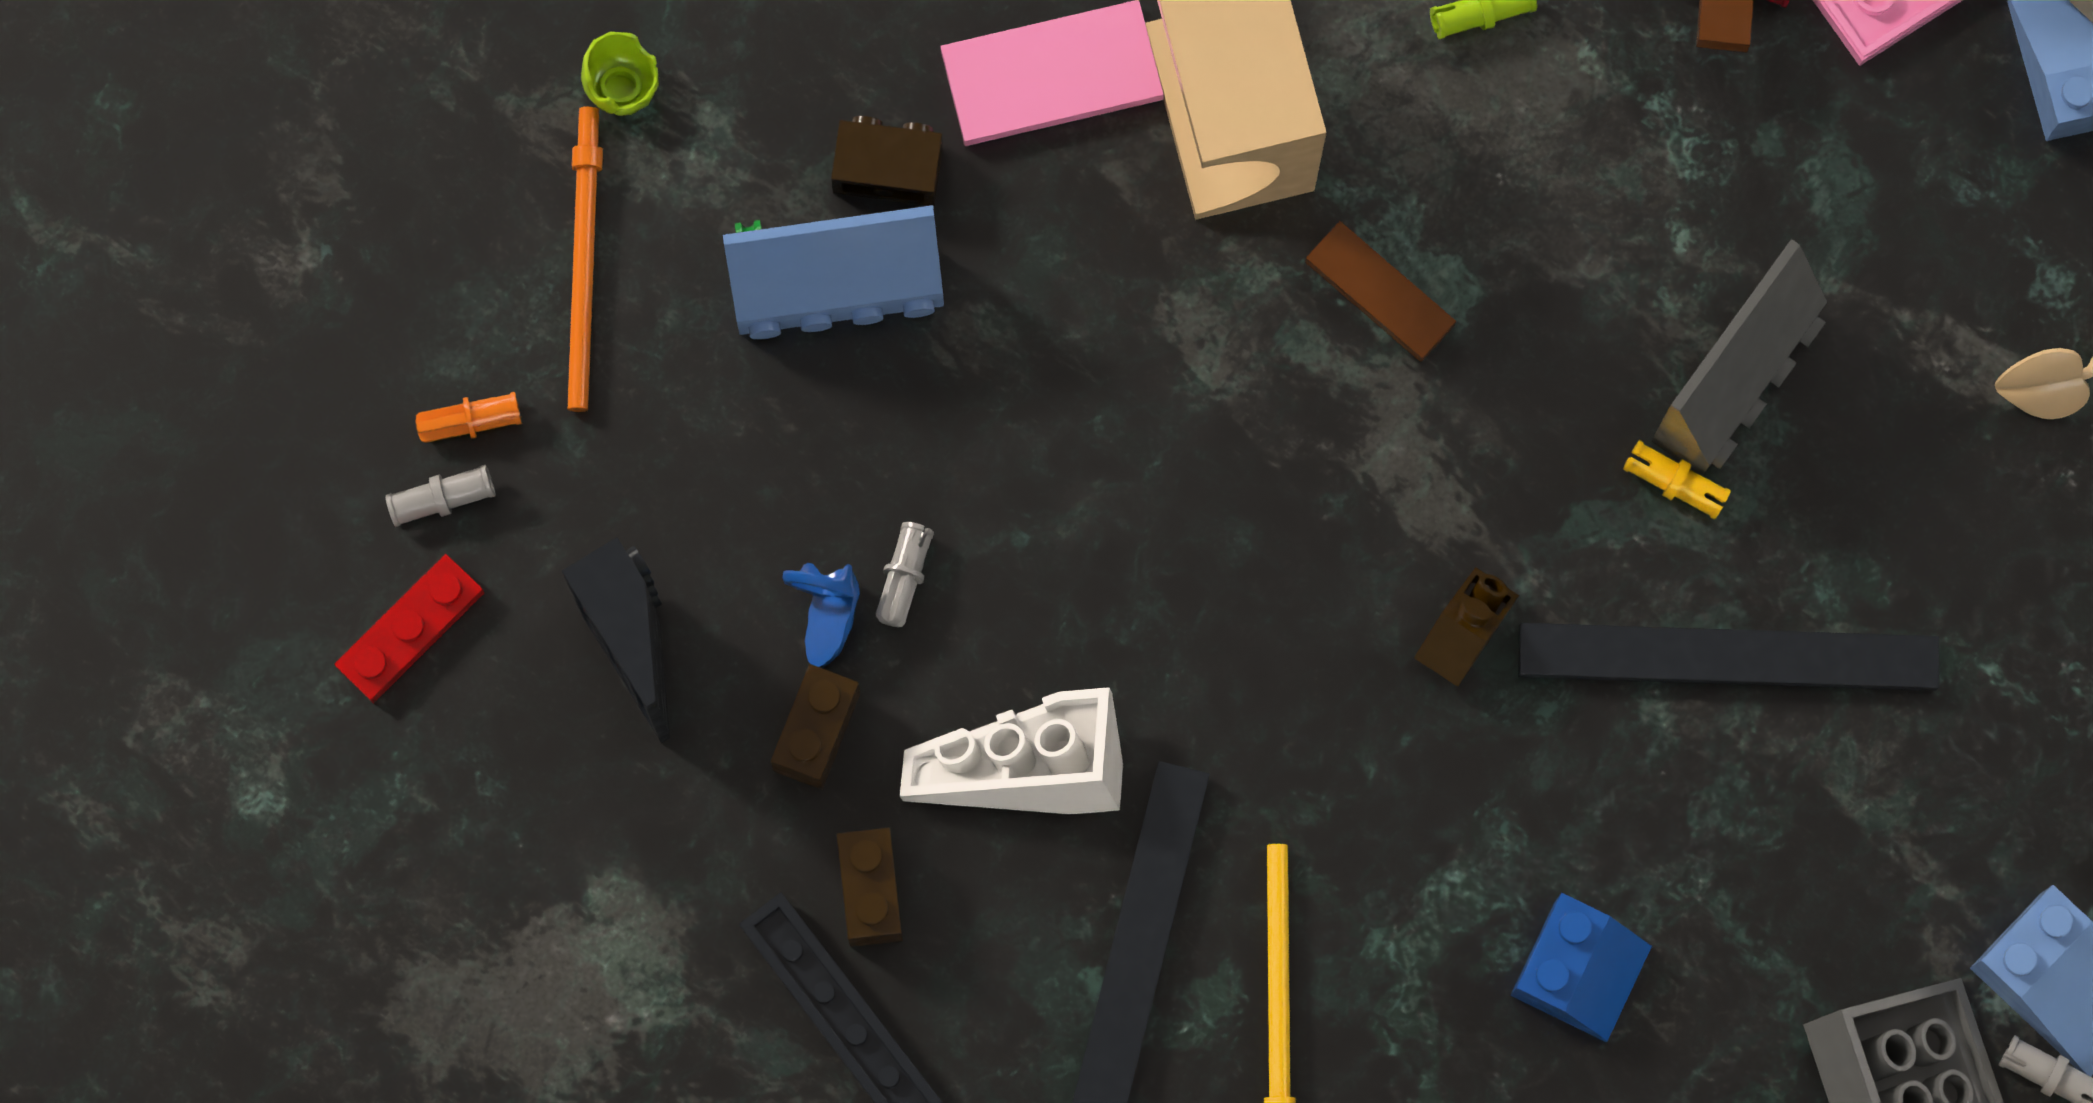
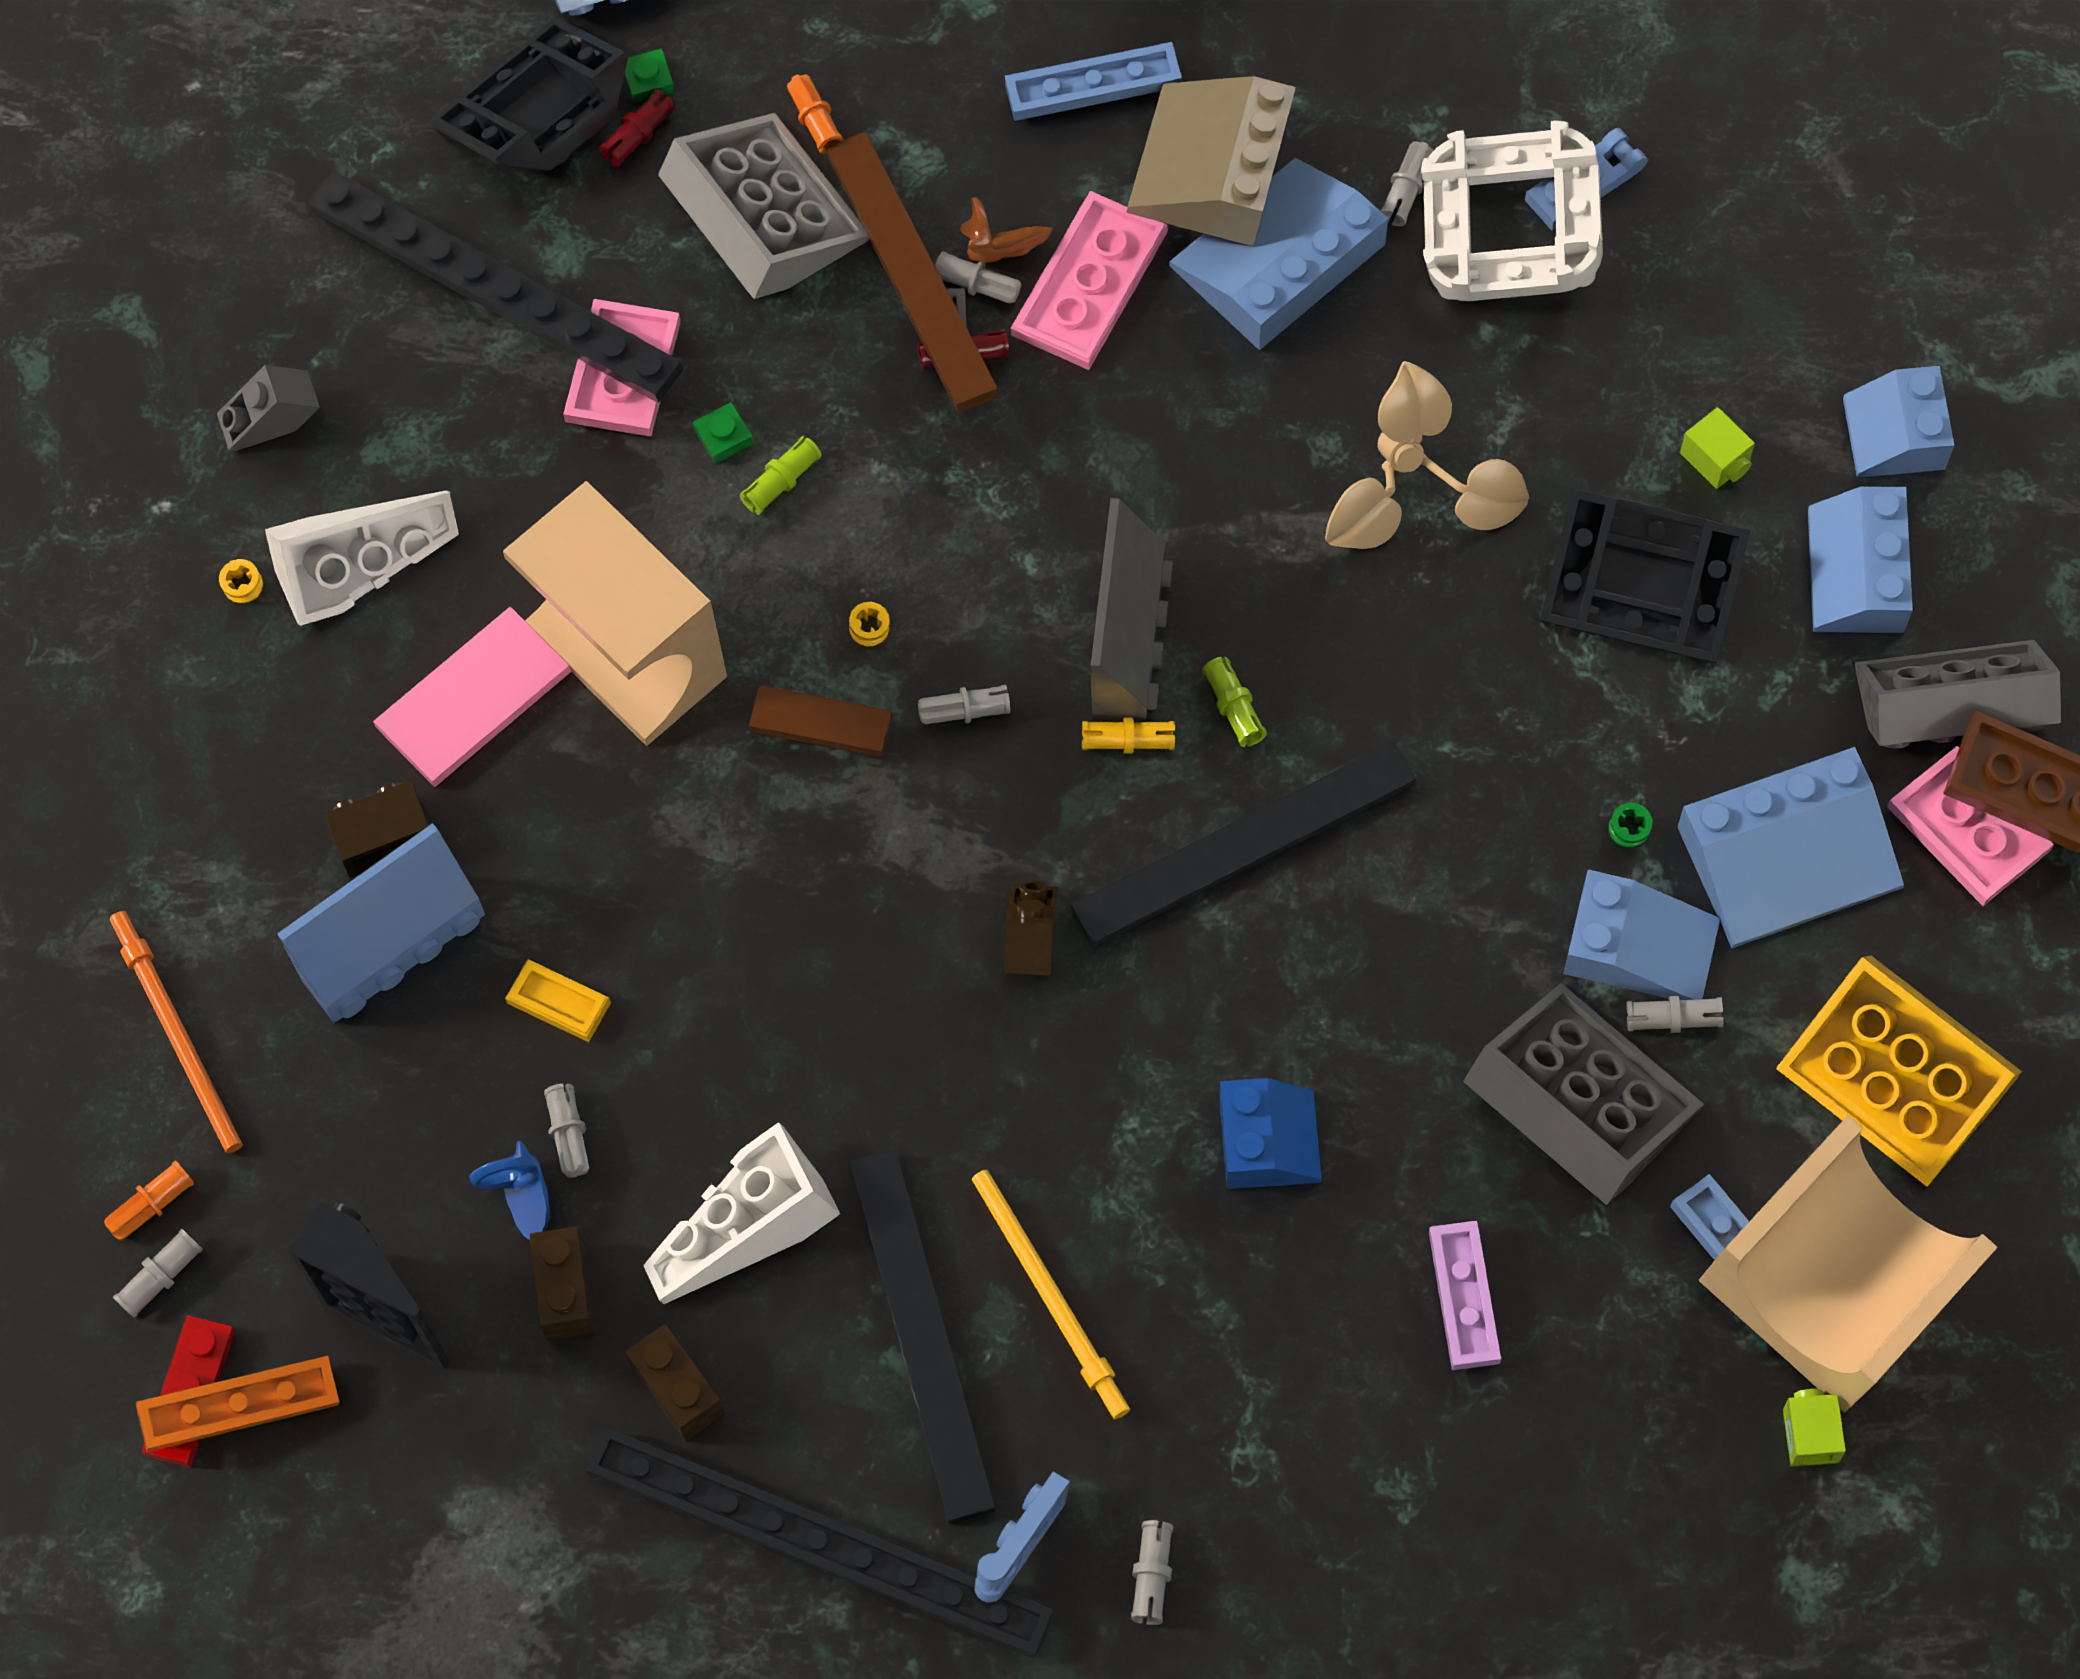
camera: 25 degrees left, 10 degrees down
lime hair [581,32,659,116] -> none
none -> orange plate [136,1356,339,1452]
none -> yellow tile [505,959,611,1042]
none -> yellow bush [849,602,890,647]
none -> light grey axle [918,685,1010,724]
none -> lime pin [1202,656,1267,747]

